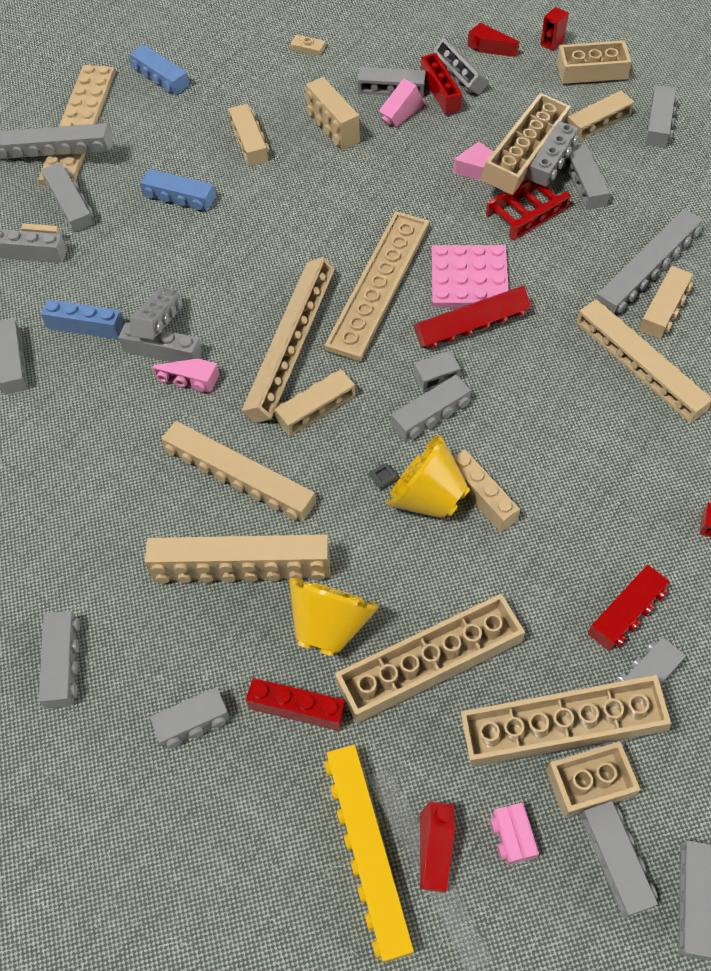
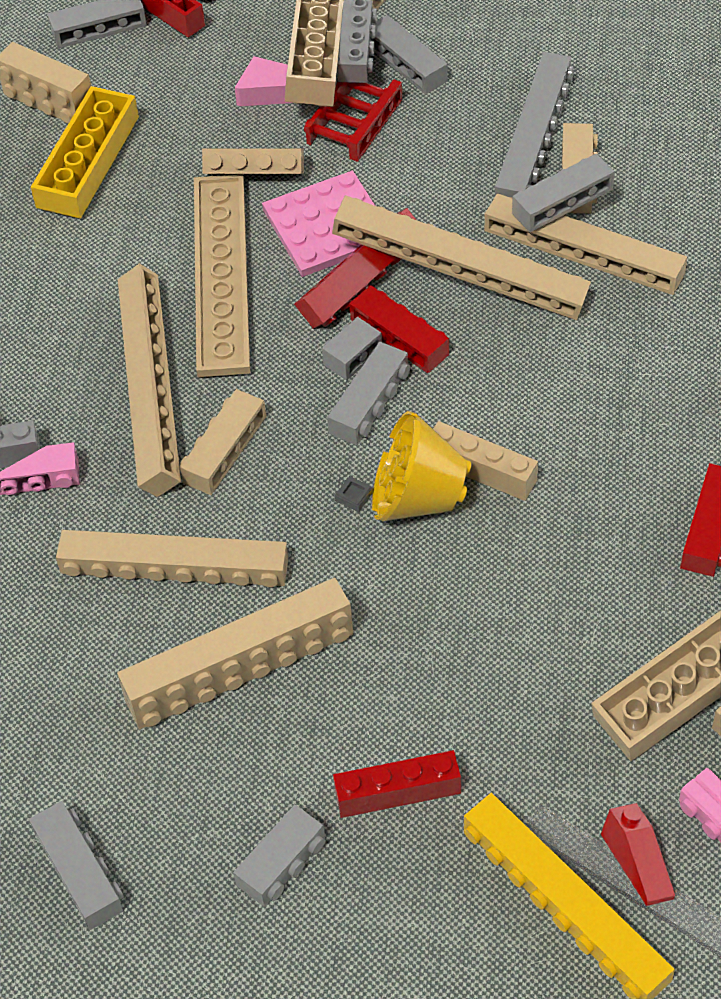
camera: 25 degrees left, 5 degrees down
yellow cone [289,577,379,656] -> none
tan brick [335,594,525,724] -> none
bright pink slope [379,78,425,127] -> none
none -> yellow brick [31,86,139,219]
none -> tan brick [202,148,304,174]
none -> tan brick [332,195,591,320]
none -> red brick [349,285,449,373]
none -> light grey brick [512,154,615,232]

